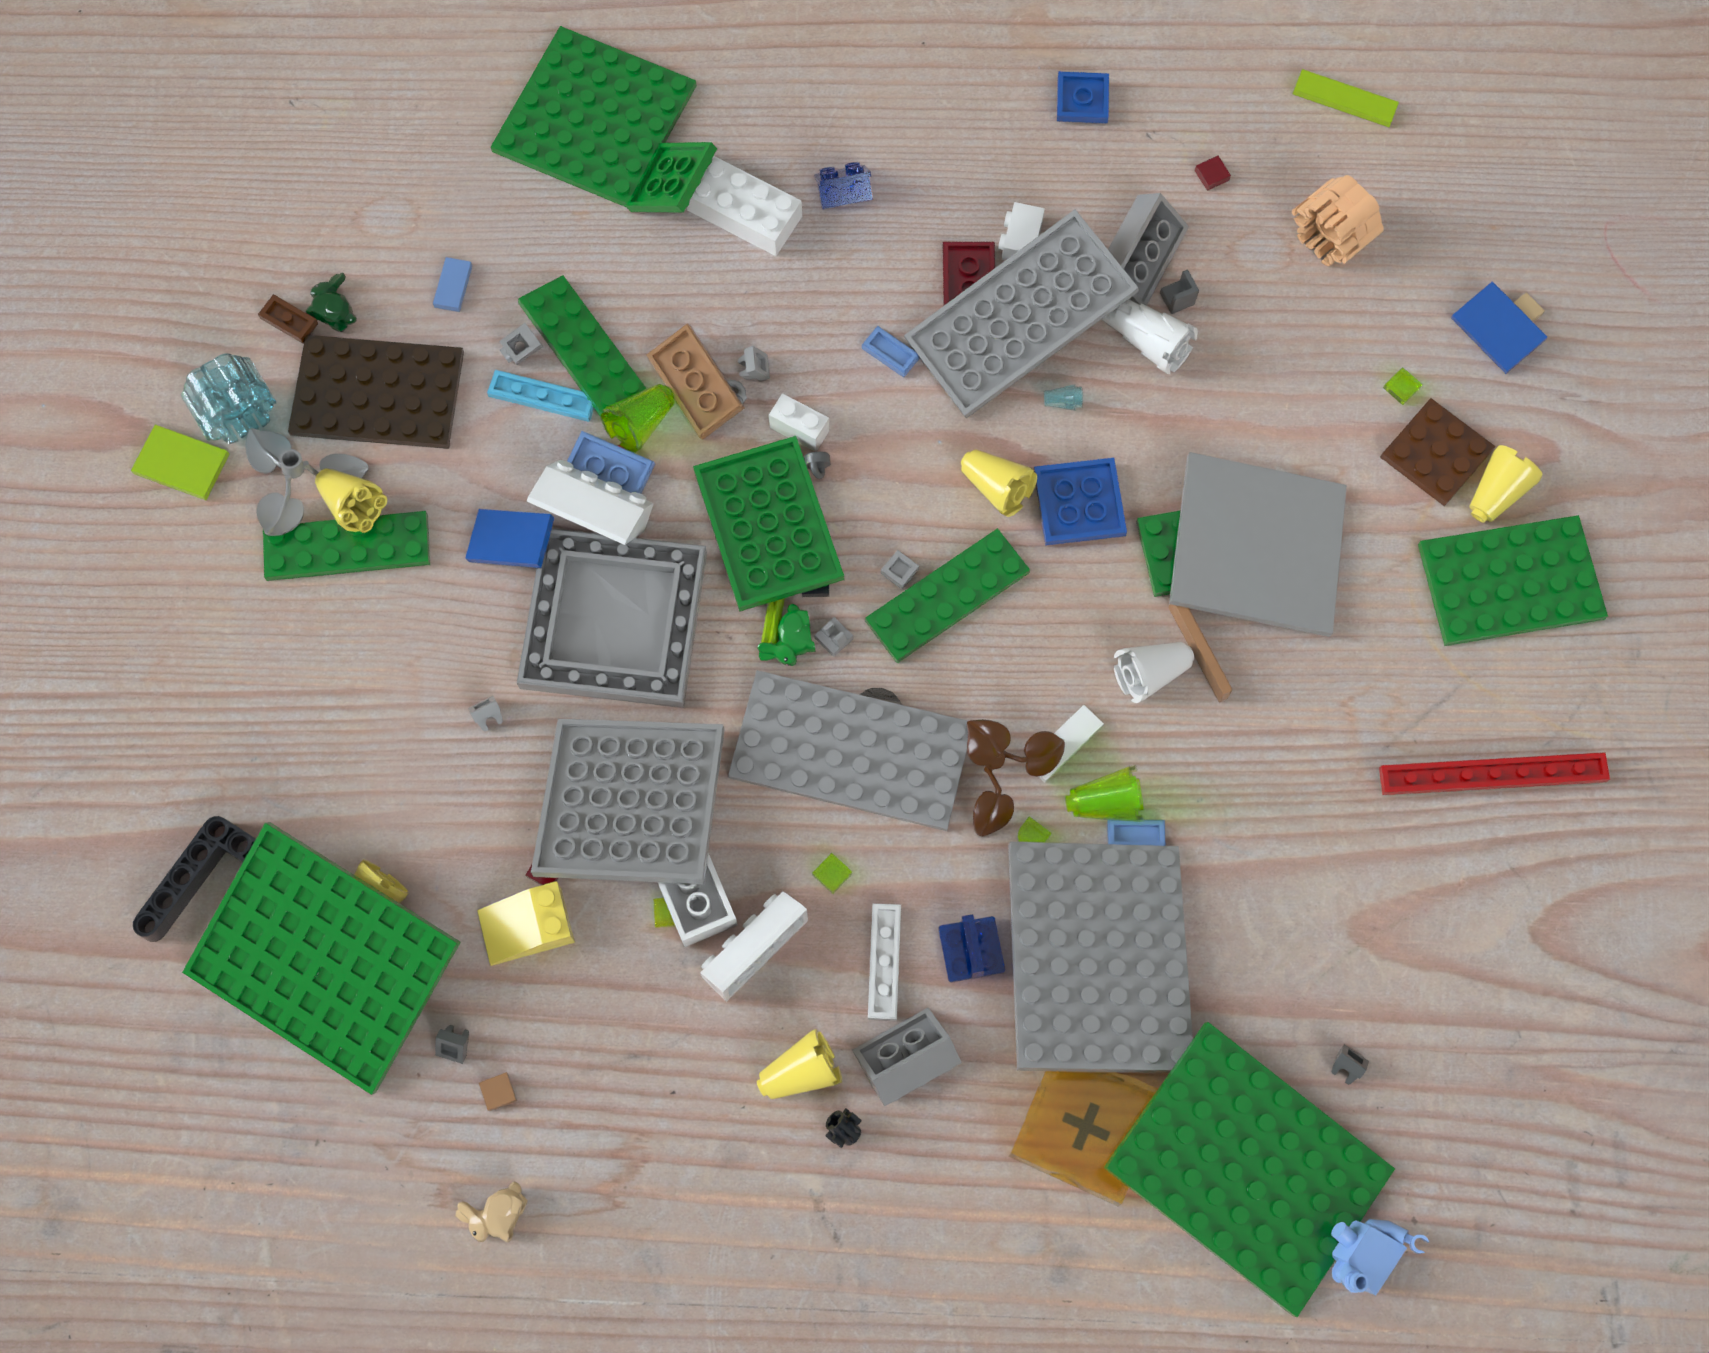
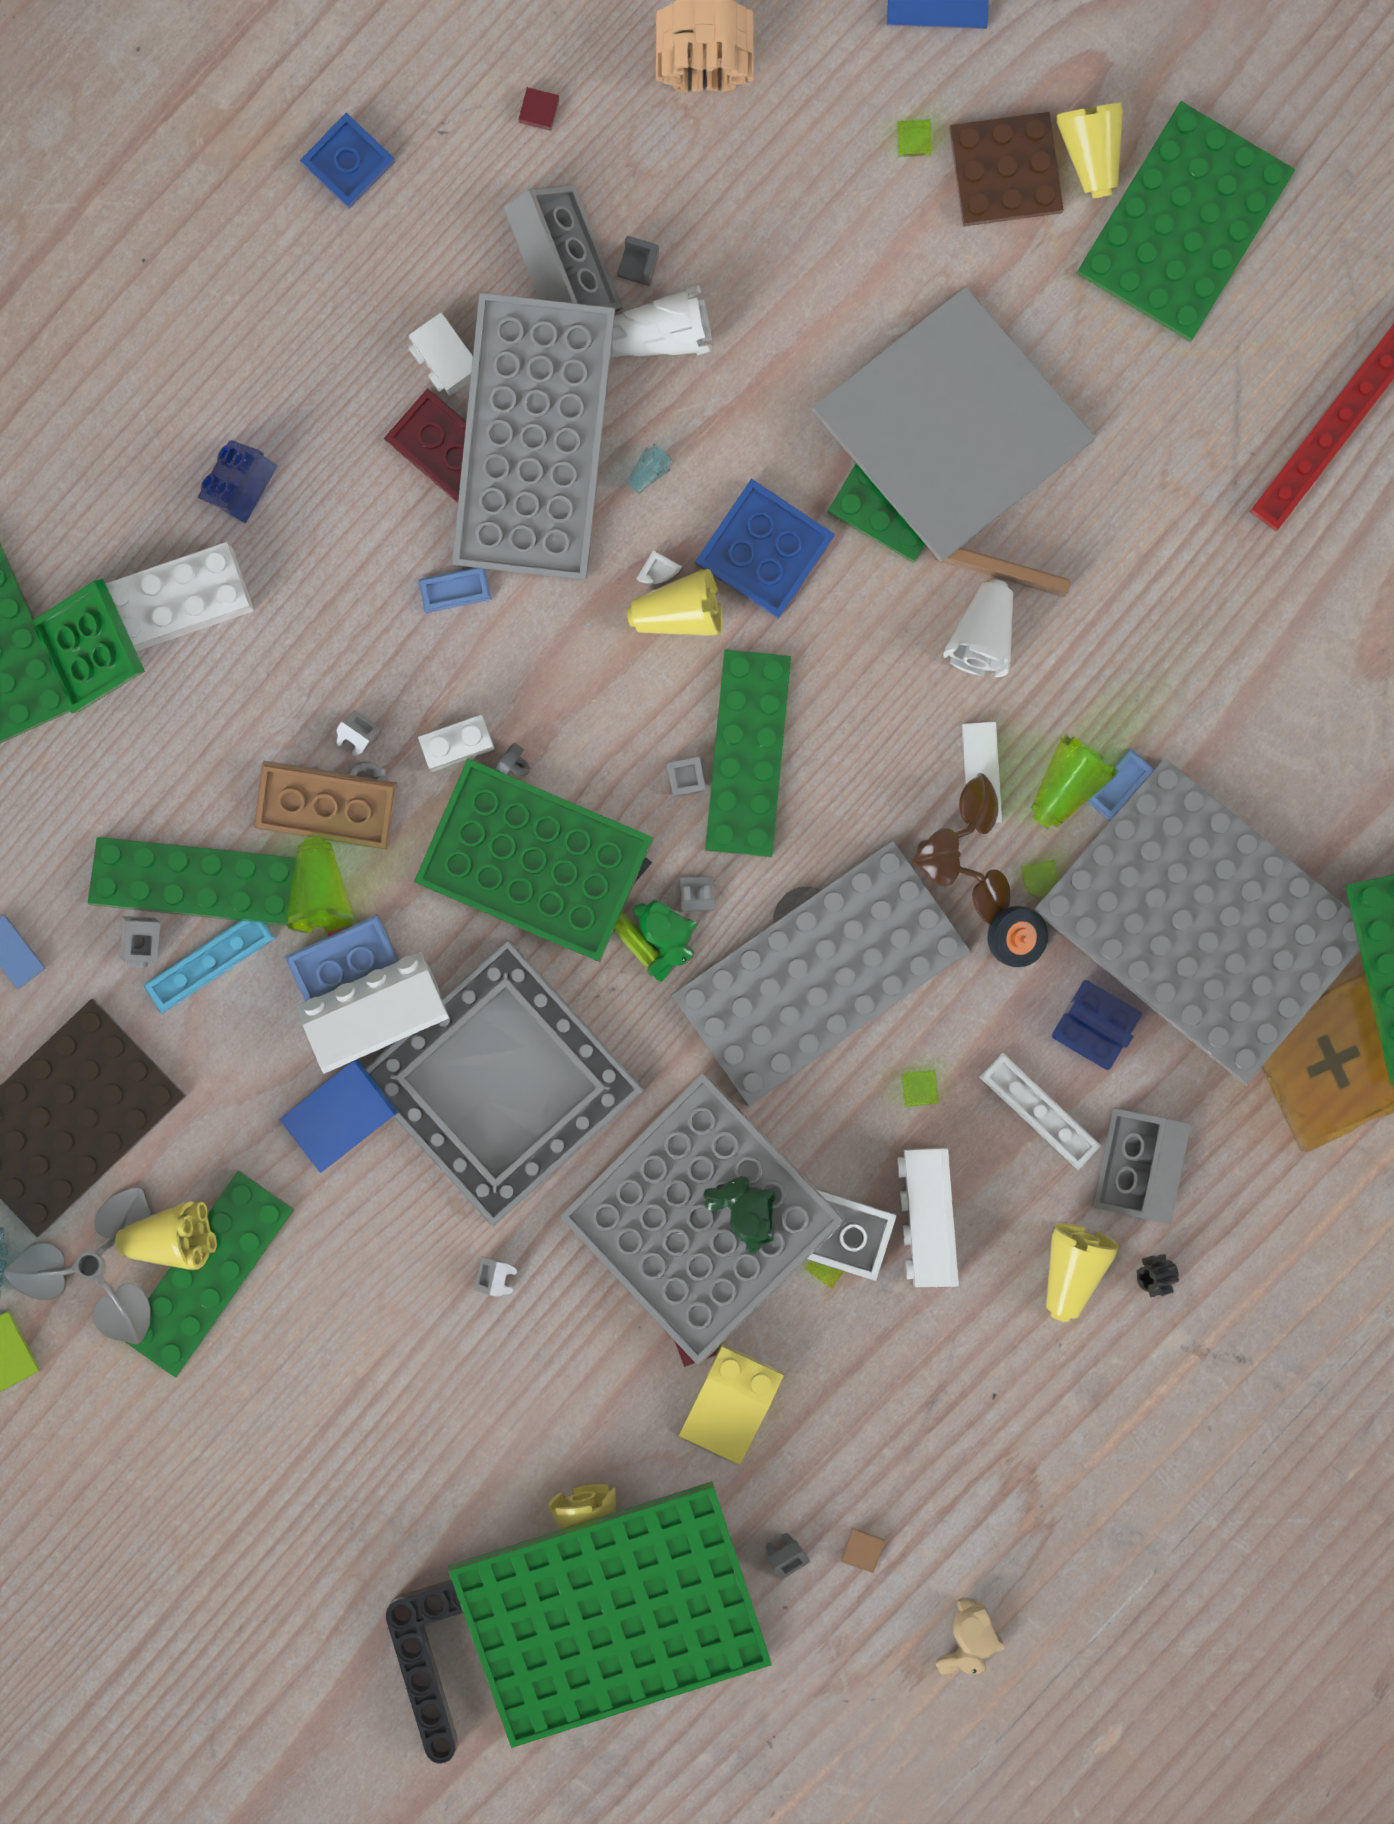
camera: 50 degrees left, 15 degrees up
none -> white tile [636,550,682,585]
none -> dark green animal [703,1176,776,1254]
none -> black wheel [987,906,1048,967]

